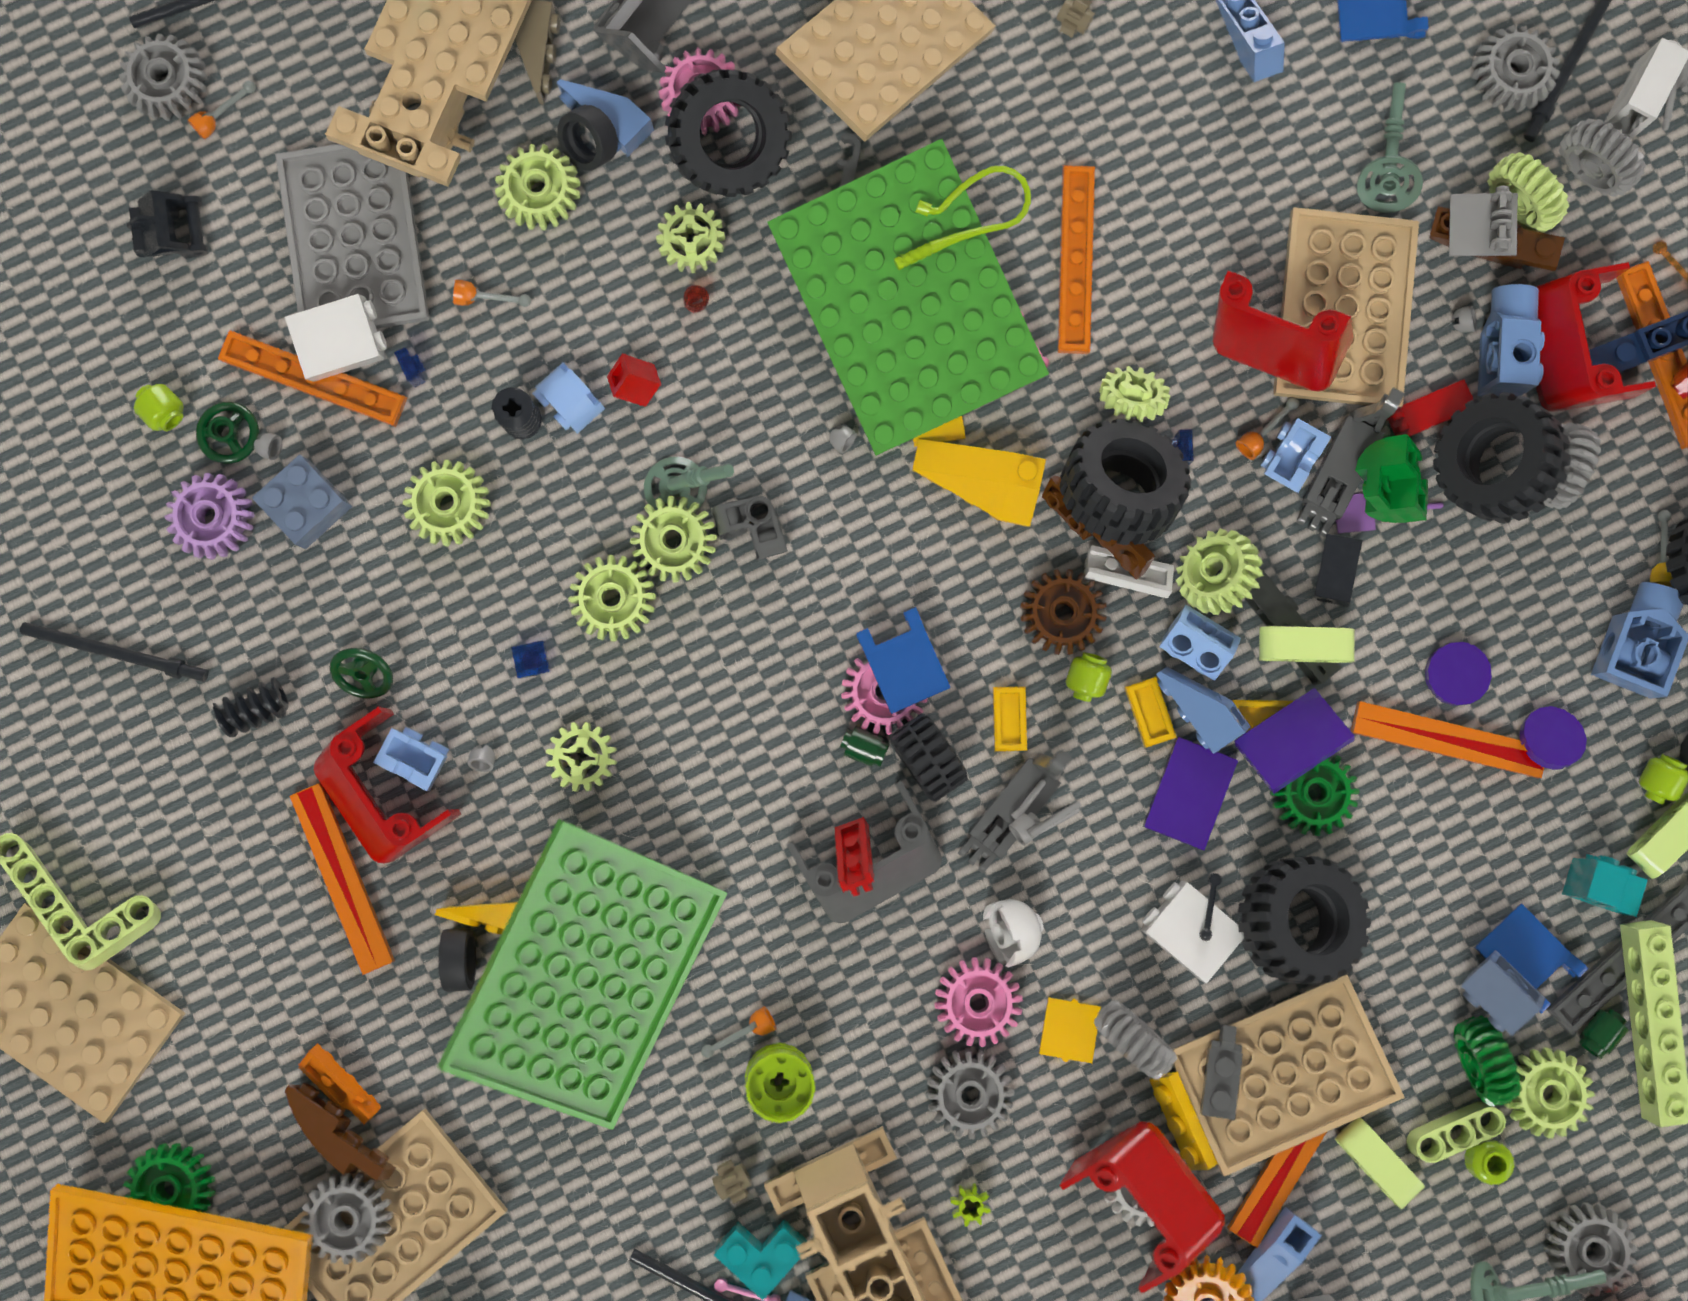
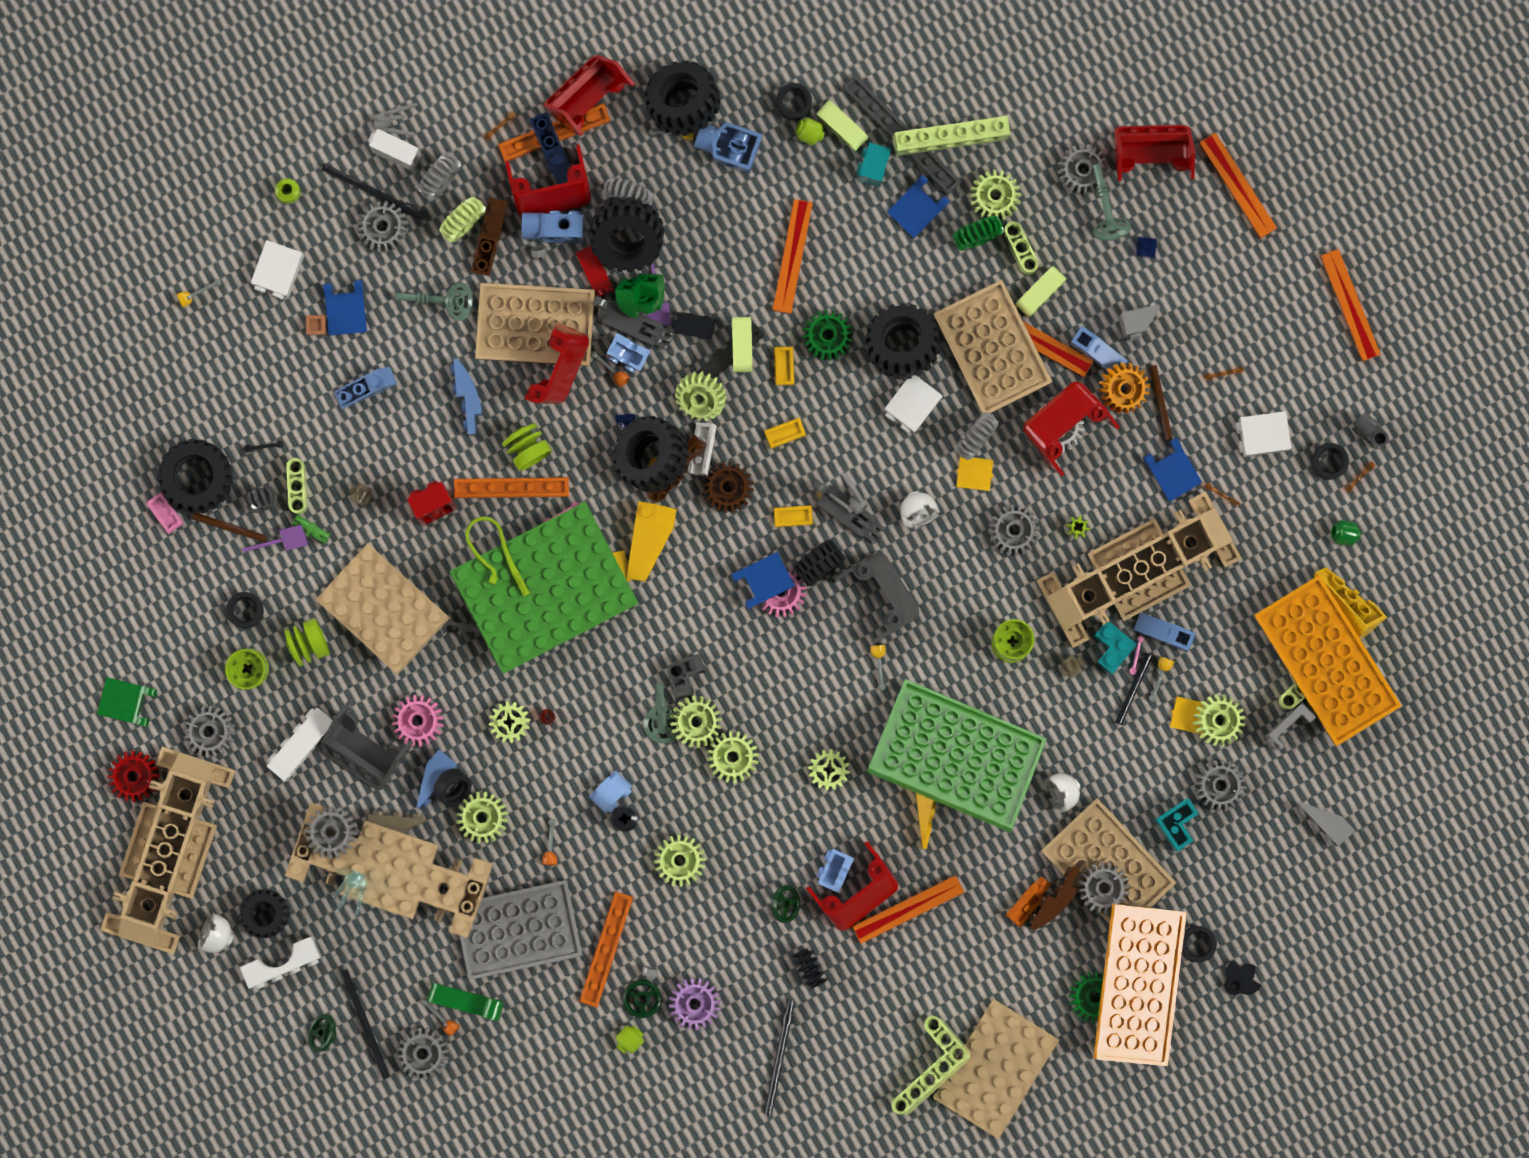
camera: 95 degrees left, 0 degrees up
black piece [127,190,208,259] -> none
sand blue brick [252,454,353,549] -> none
white brick [285,294,387,382] -> none
clear blue plate [394,347,426,388] -> none
black tyre [438,928,476,992] -> none
light grey hinge [467,745,495,772] -> none
clear blue plate [511,640,551,679] -> none
red panel [607,353,661,407] -> none
black tyre [665,69,792,197] -> none
hinge [701,1006,777,1058] -> none
light grey hinge [829,425,857,454] -> none
red hinge [834,817,874,897] -> none
dark green brick [840,726,890,767] -> none
bright pink gear [934,957,1023,1047] -> none
lime head [1065,652,1112,702] -> none
yellowish green gear [1099,366,1170,422] -> none
dark purple tile [1142,737,1238,851] -> none
yellow plate [1149,1072,1218,1171] -> none
medium blue slope [1156,667,1251,754] -> none
light blue brick [1159,604,1241,681] -> none
black hinge [1199,873,1222,941] -> none
dark grey hinge [1200,1024,1243,1120] -> none
dark purple tile [1234,687,1355,794] -> none
dark purple tile [1425,642,1492,706] -> none
light grey hinge [1449,186,1518,256] -> none
sand blue brick [1461,950,1545,1036] -> none
lime head [1464,1139,1515,1185] -> none
dark purple tile [1519,706,1587,770] -> none
dark green brick [1579,1009,1629,1059] -> none
none -> red brick [407,480,457,526]
none -> green beam [427,982,505,1021]
none -> medium blue slope [450,359,483,436]
none -> lime wheel [502,423,553,472]
none -> hinge [870,645,886,691]
none -> white cylinder [1044,773,1080,812]

